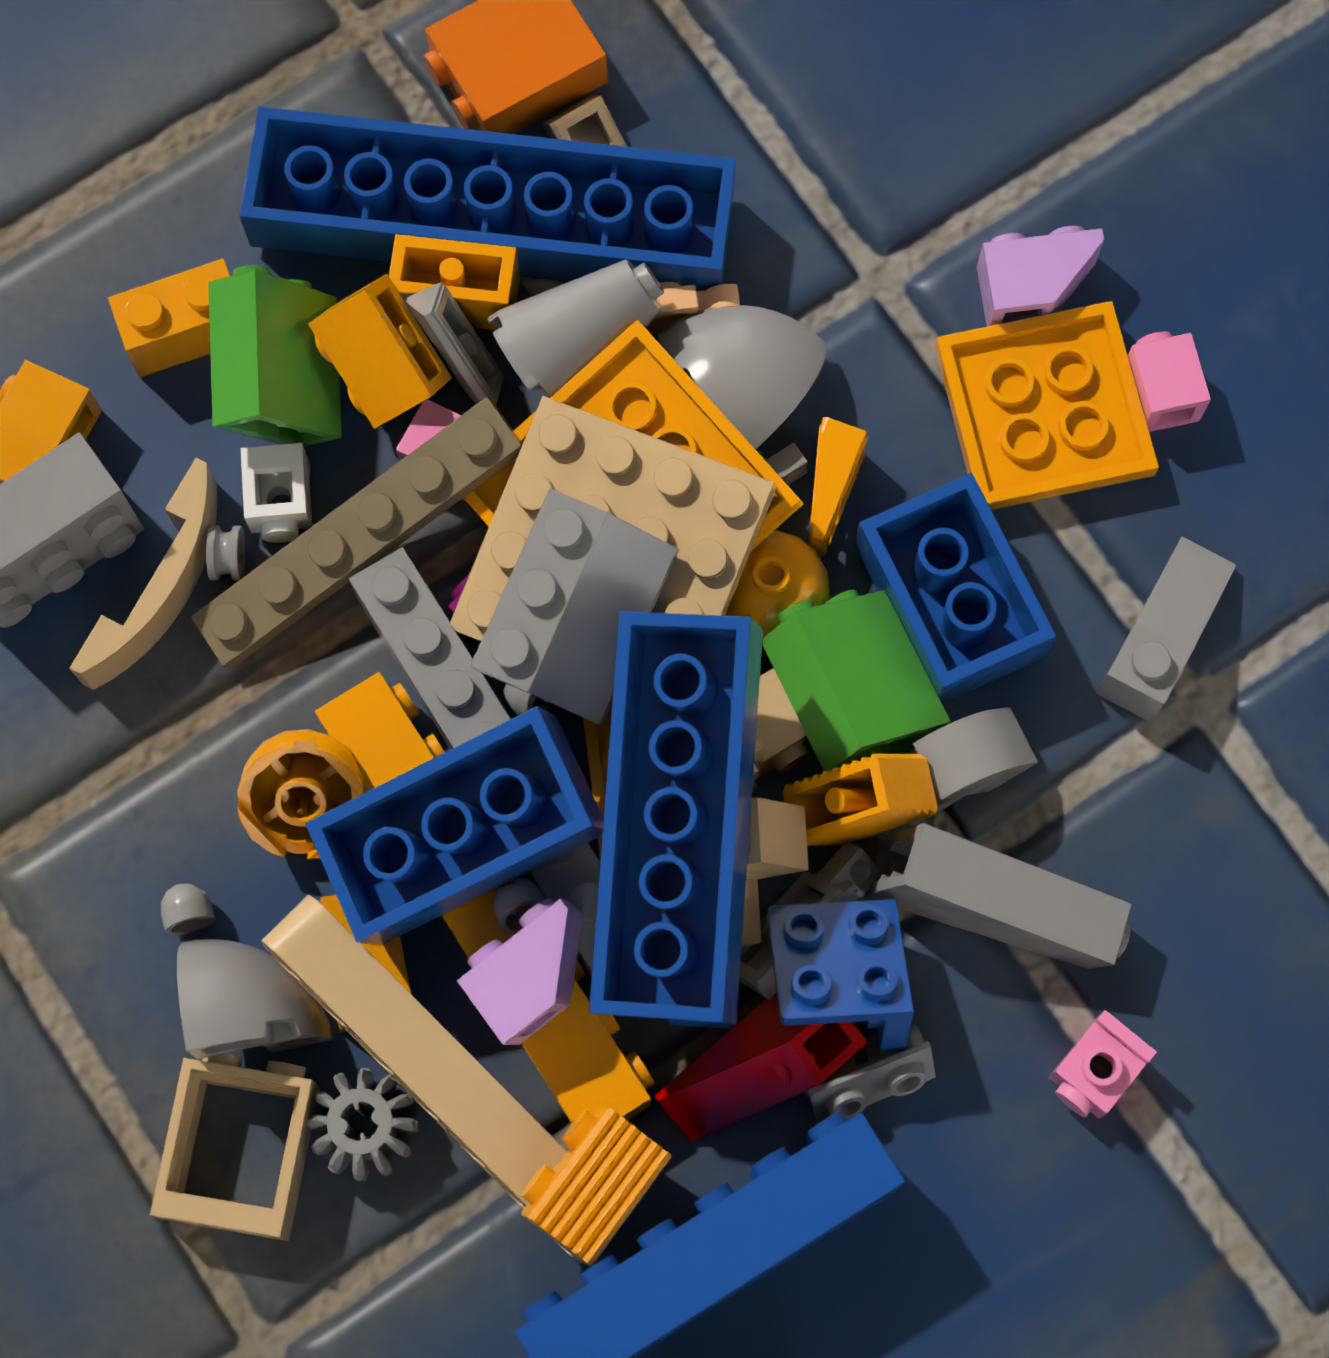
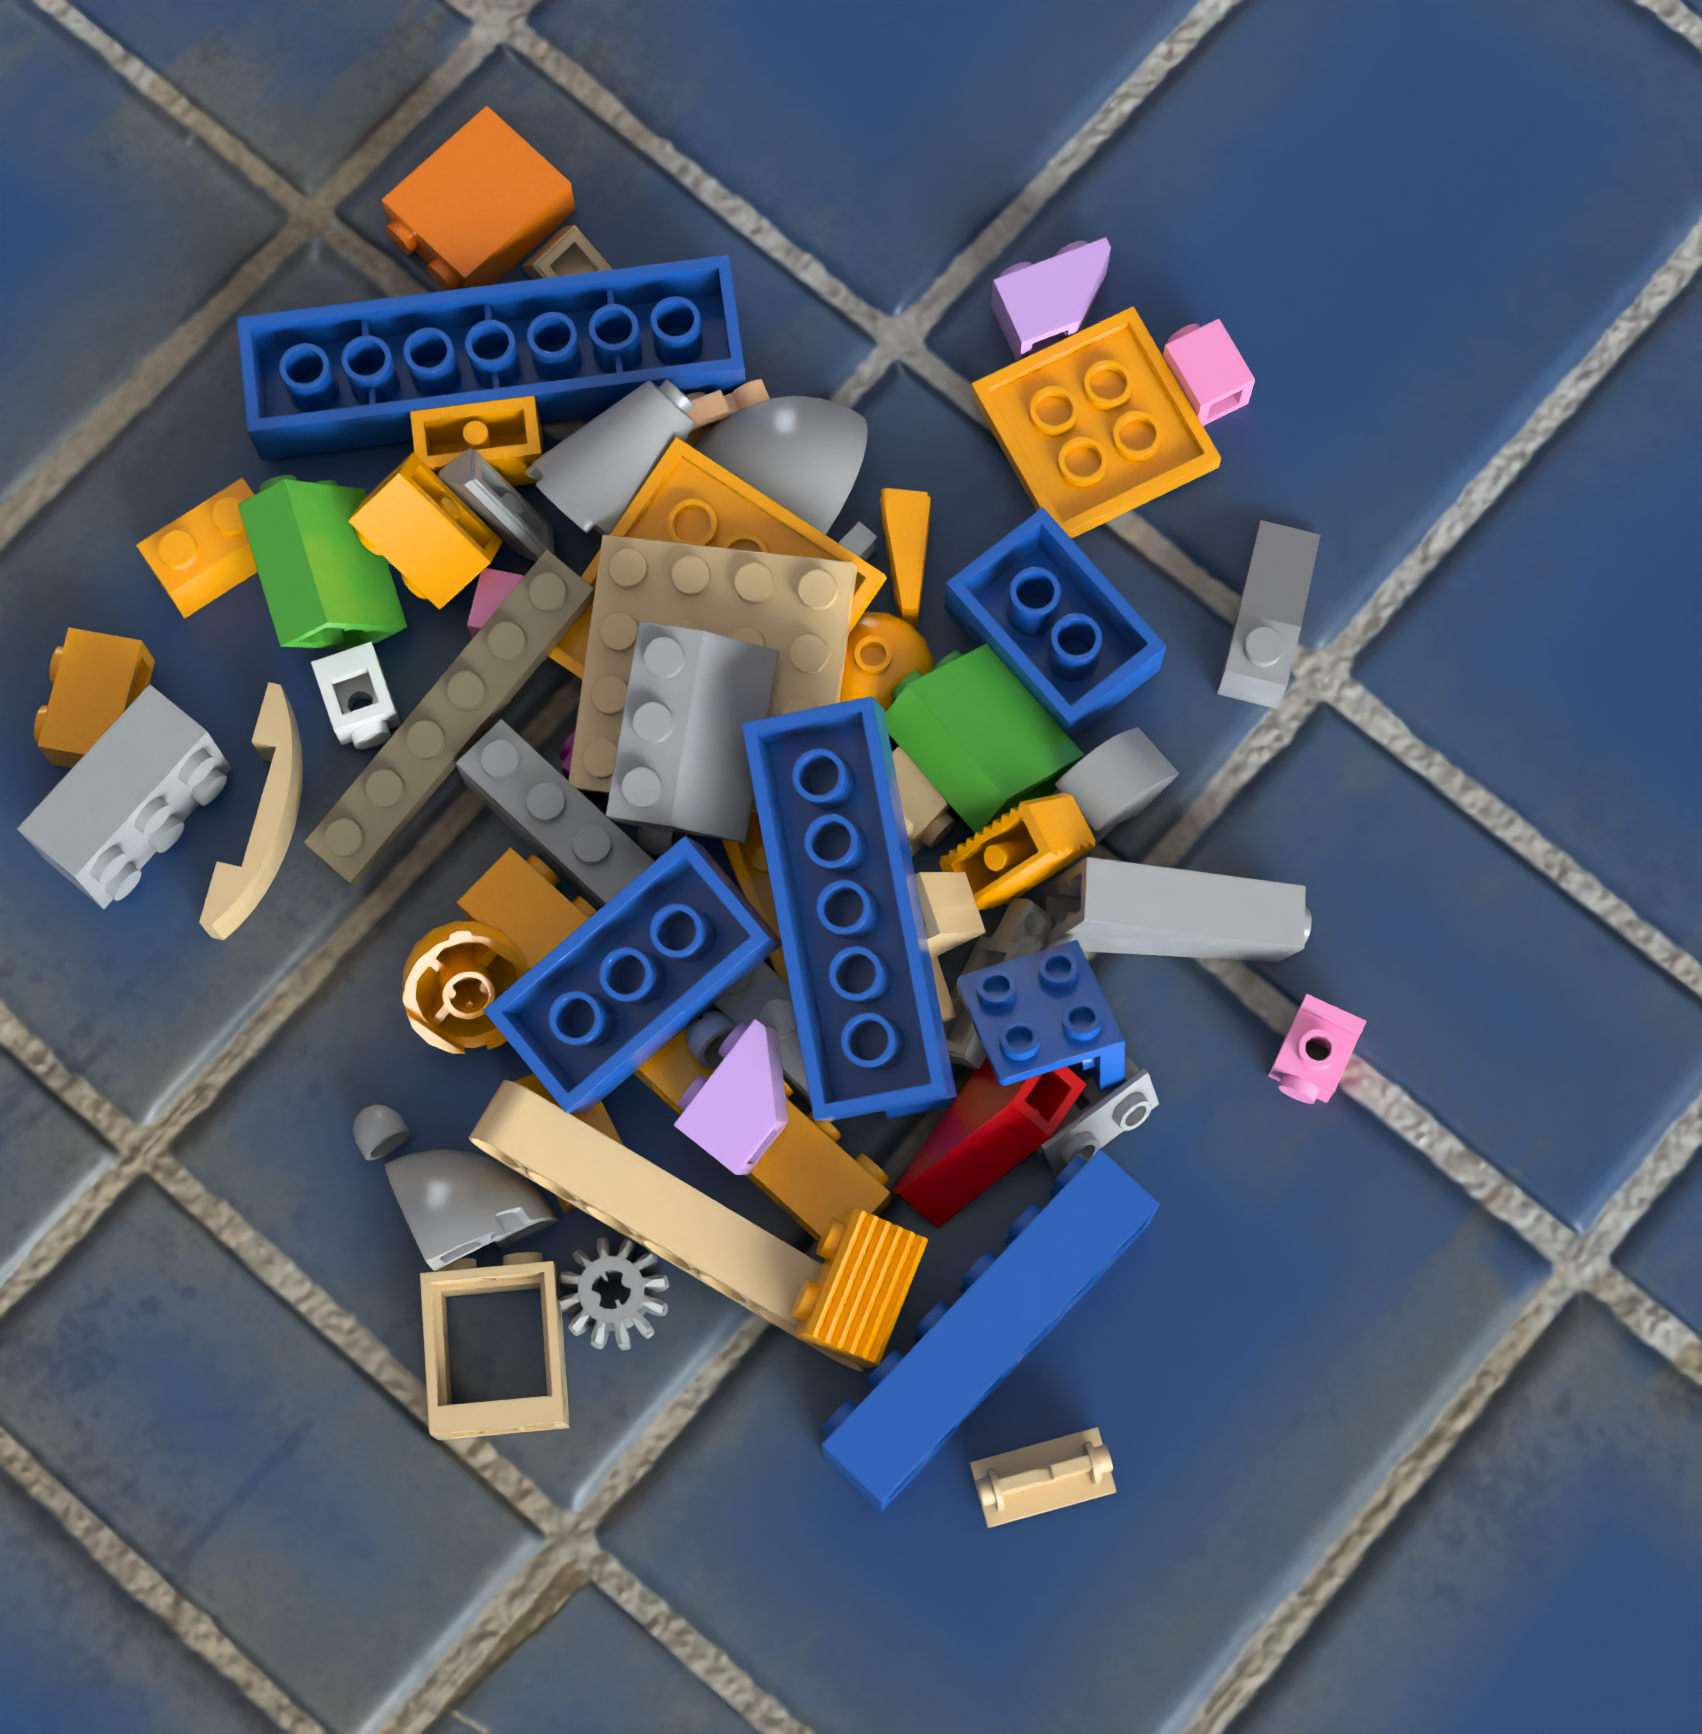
camera: 15 degrees left, 0 degrees up
light grey bush [206,525,246,581] -> none

